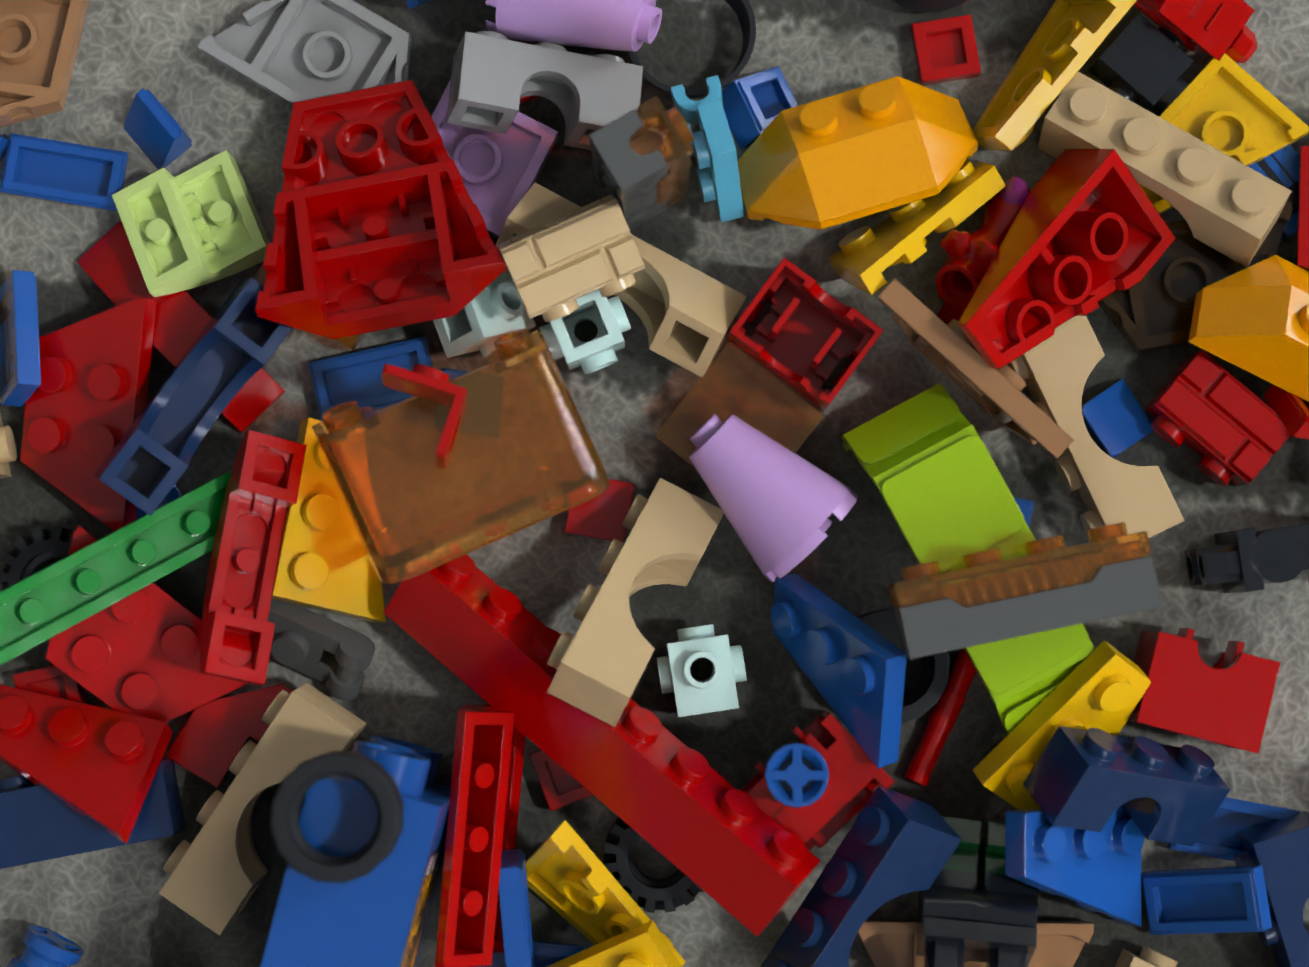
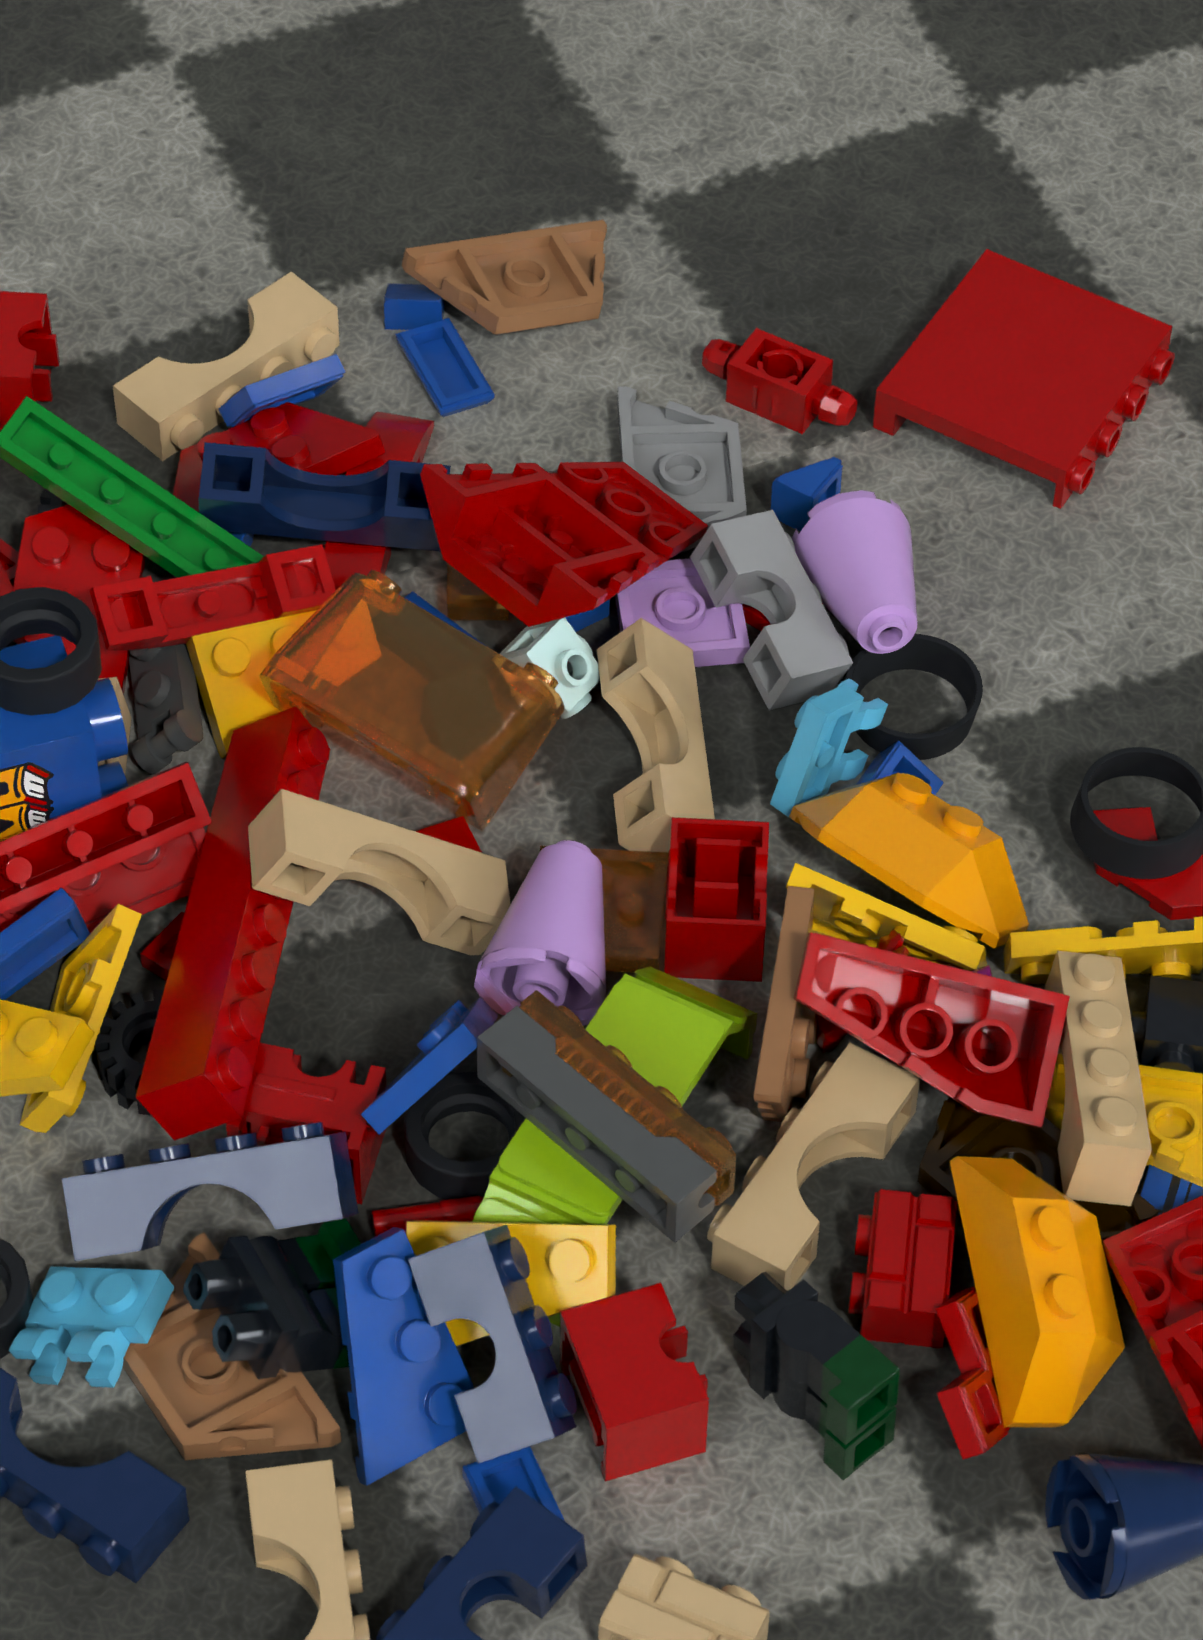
camera: 55 degrees right, 35 degrees down
yellowish green slope [112,150,271,297] -> none
blue slope [124,88,193,170] -> none
red bracket [381,364,468,469] -> none
tan brick [497,194,645,322] -> none
light aqua brick [539,289,631,374] -> none
piece [589,96,694,231] -> none
light aqua brick [657,624,747,717] -> none
blue wheel [765,742,829,808] -> none
red tile [910,14,981,86] -> none
blue slope [1082,379,1153,458] -> none
blue tile [1141,865,1272,935] -> none

